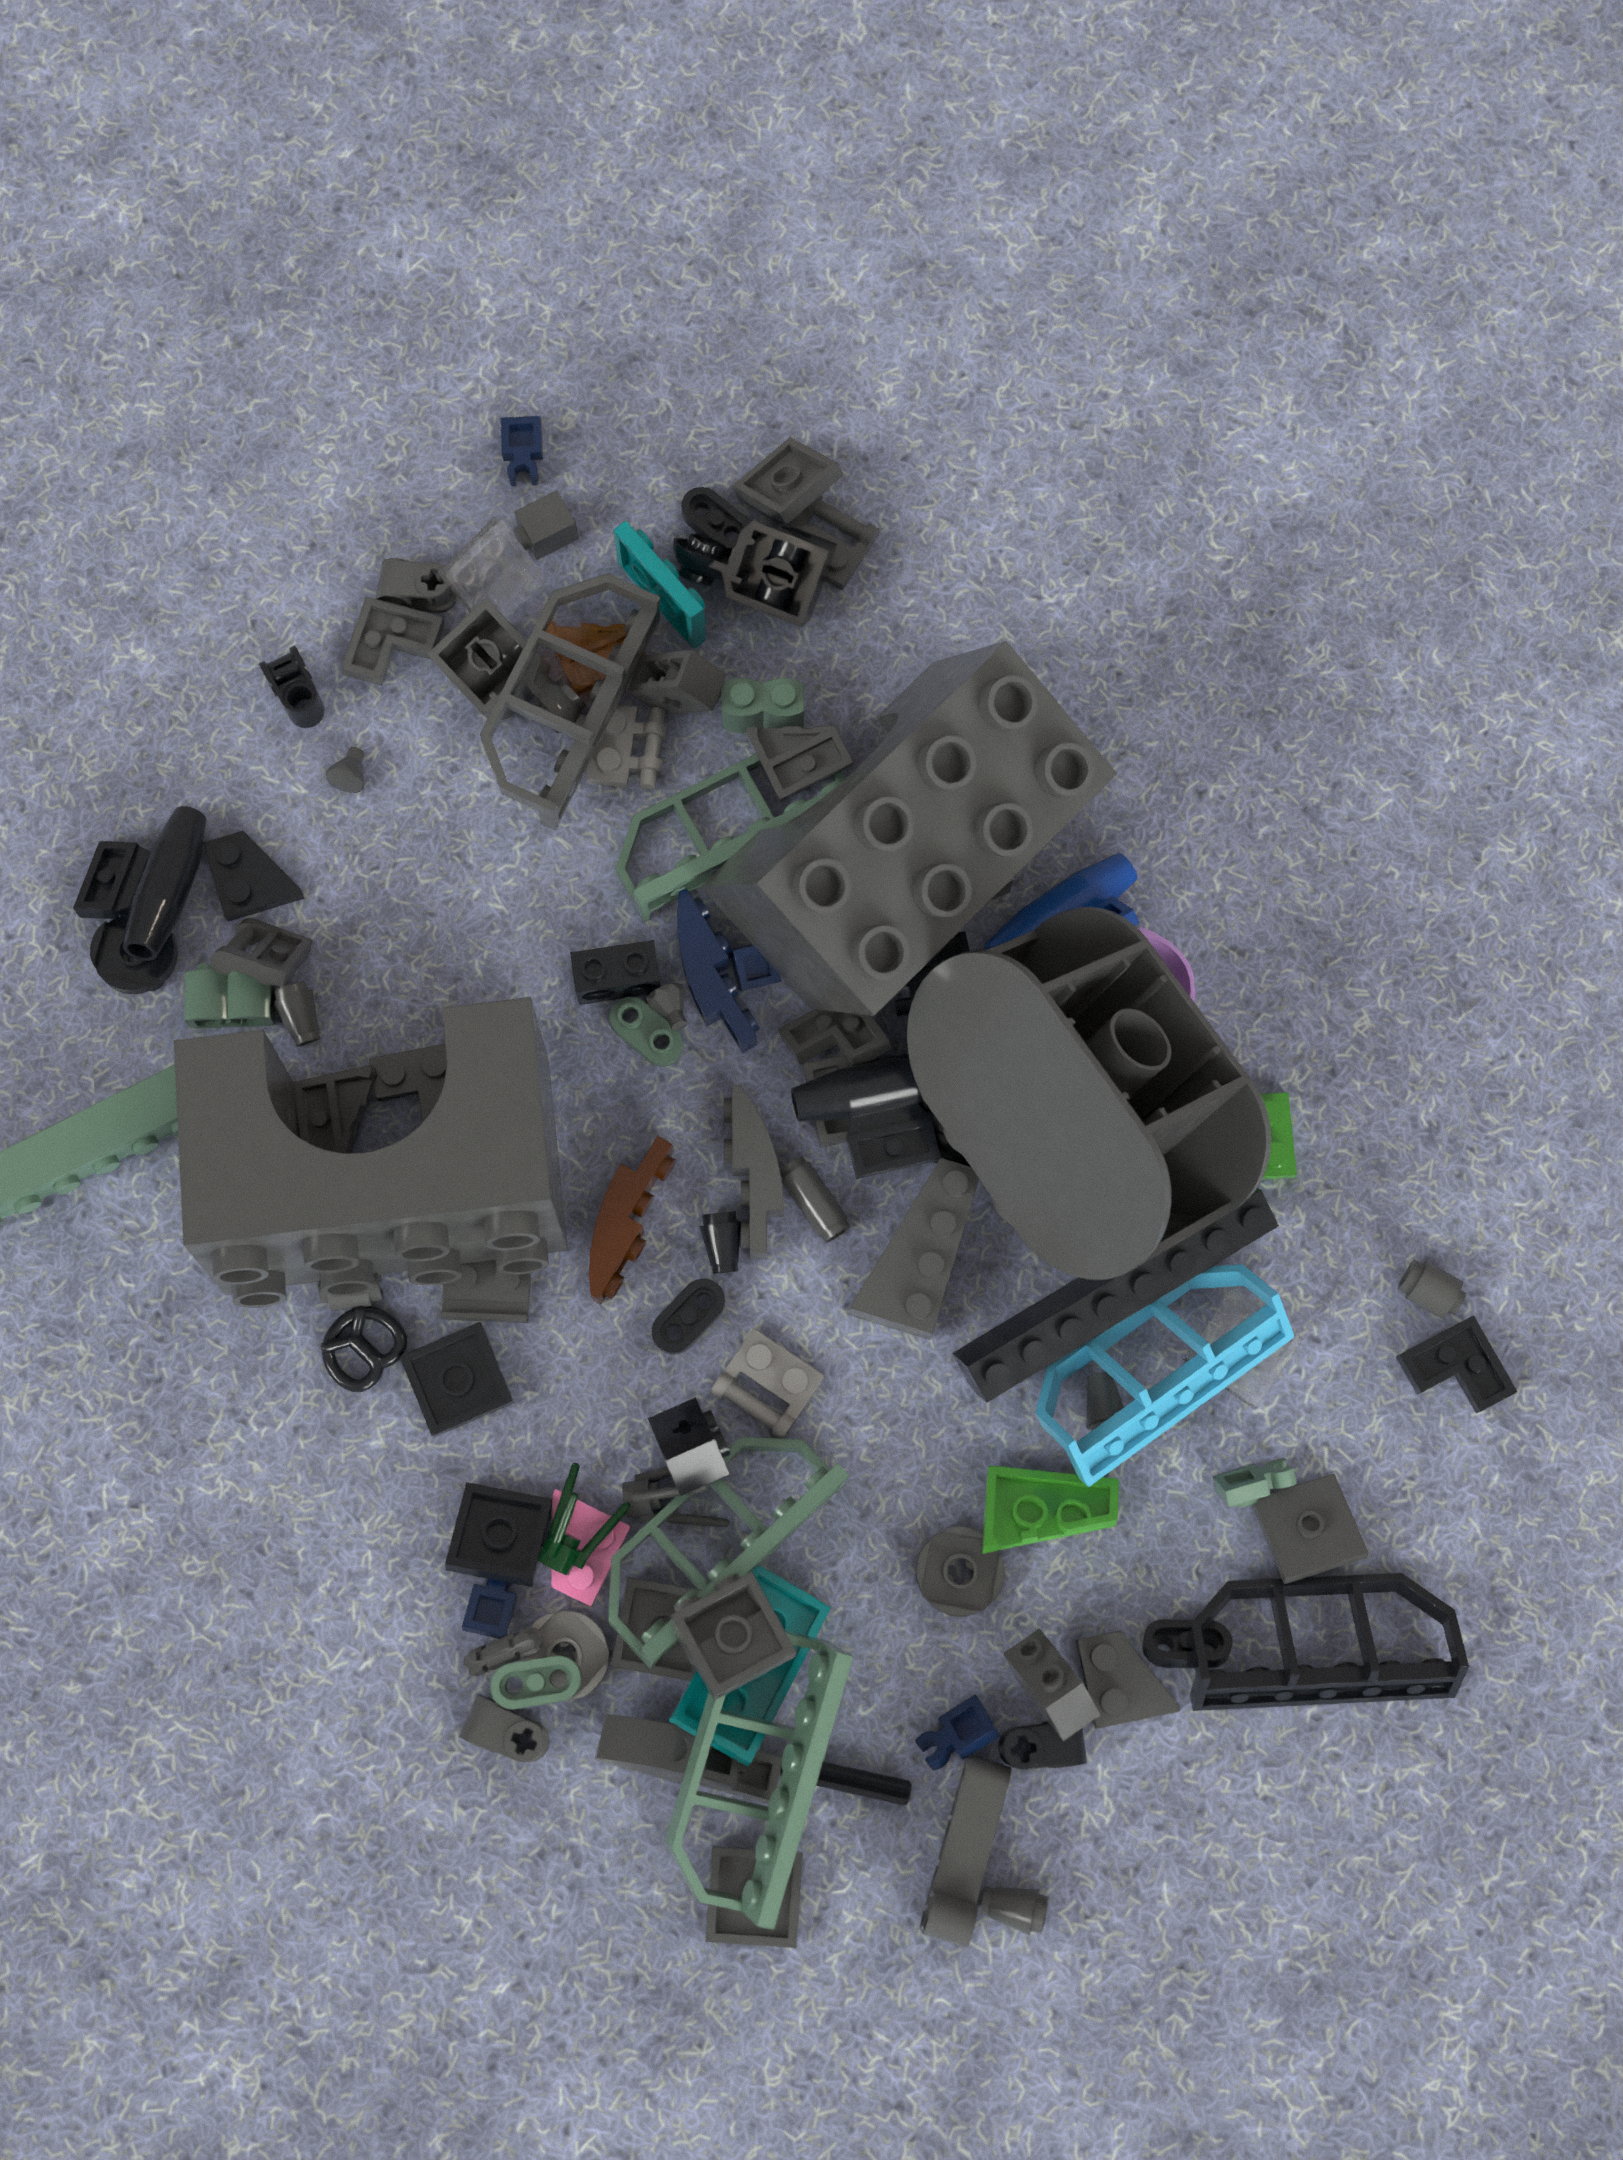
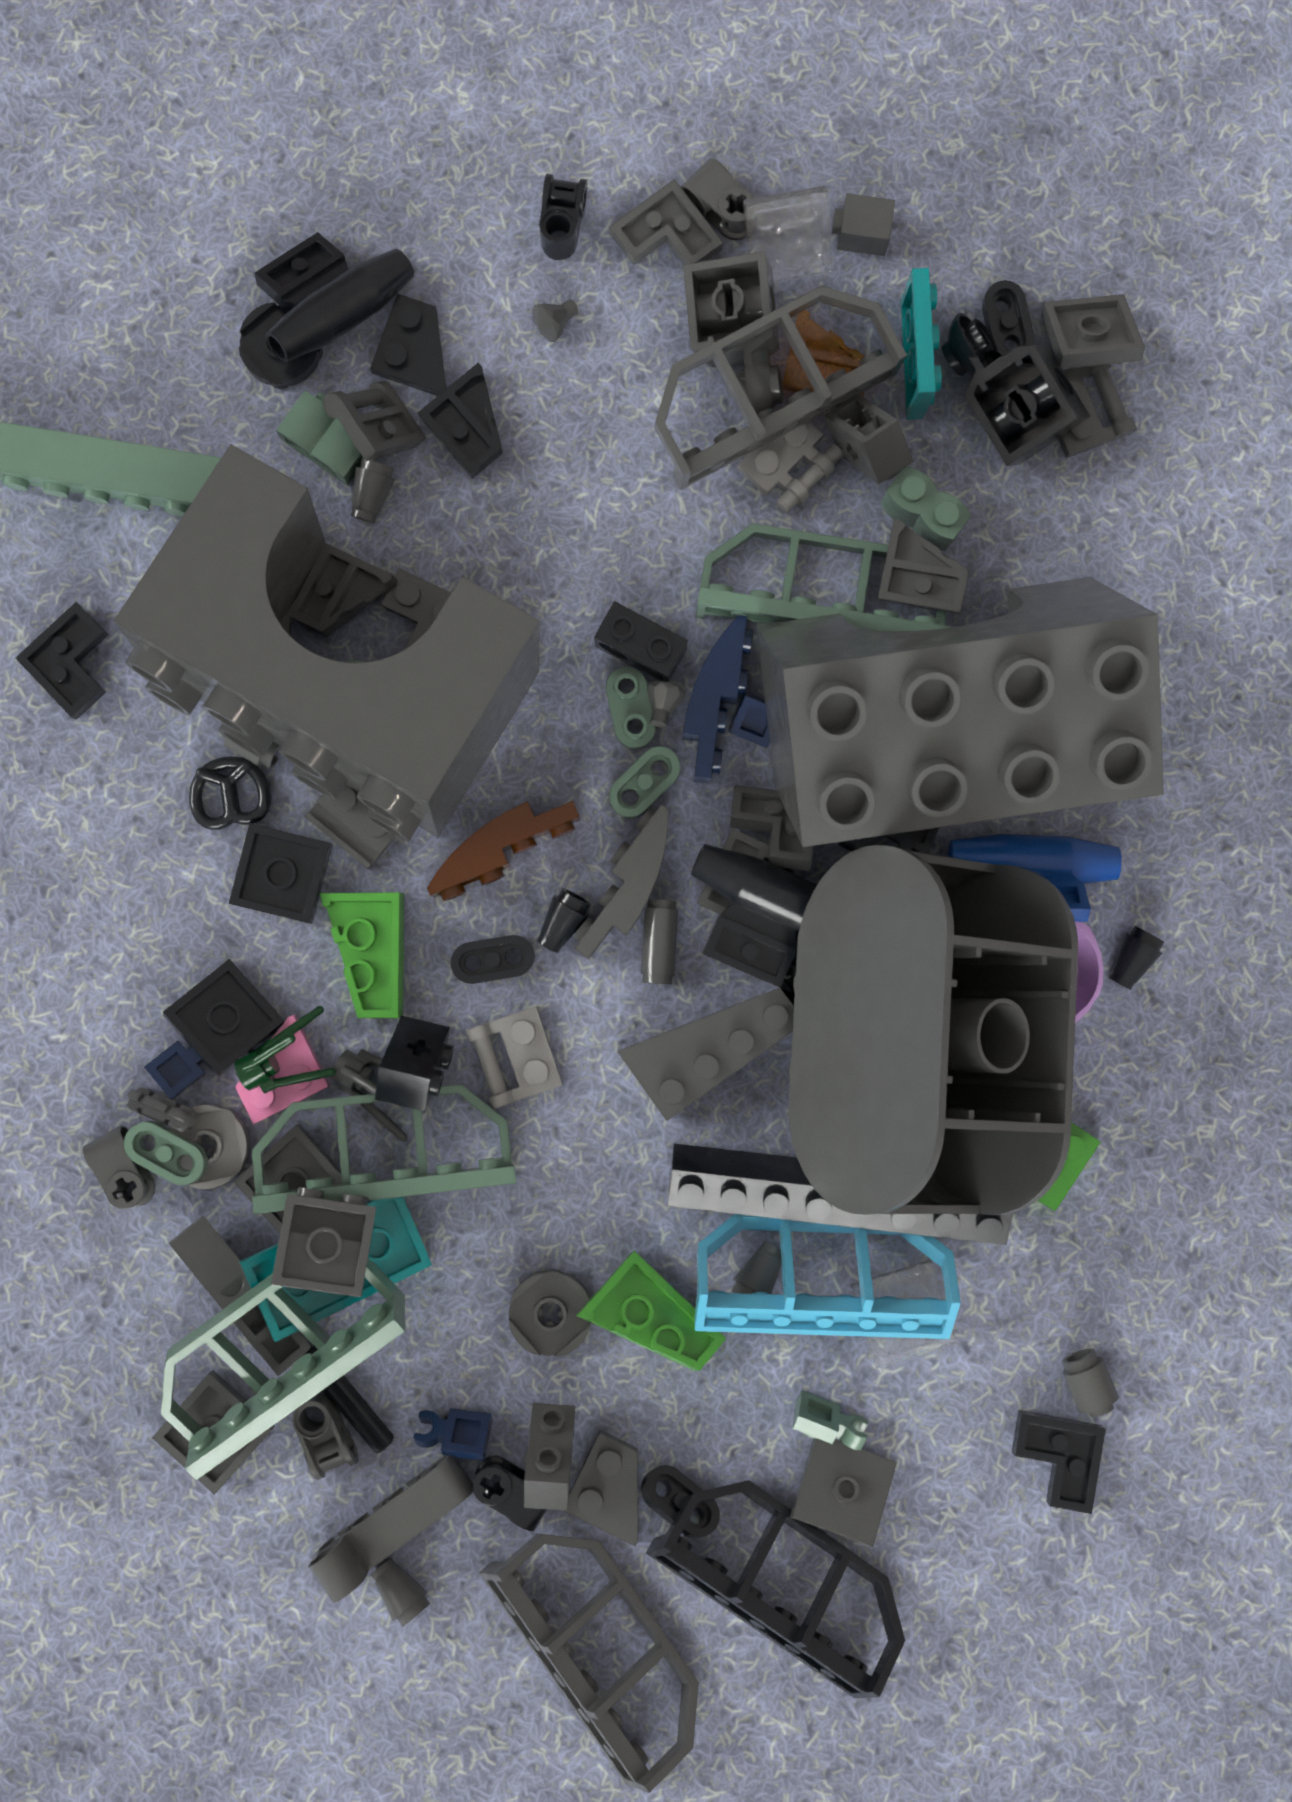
camera: 40 degrees right, 10 degrees up
dark blue plate [501,416,543,486] -> none
none -> black plate [16,602,109,720]
none -> dark grey piece [292,1391,359,1480]
none -> bright green wing [320,892,404,1018]
none -> black wing [418,363,503,479]
none -> dark grey plate [479,1534,699,1793]
none -> sand green plate [609,746,680,819]
none -> black cone [1109,926,1164,990]

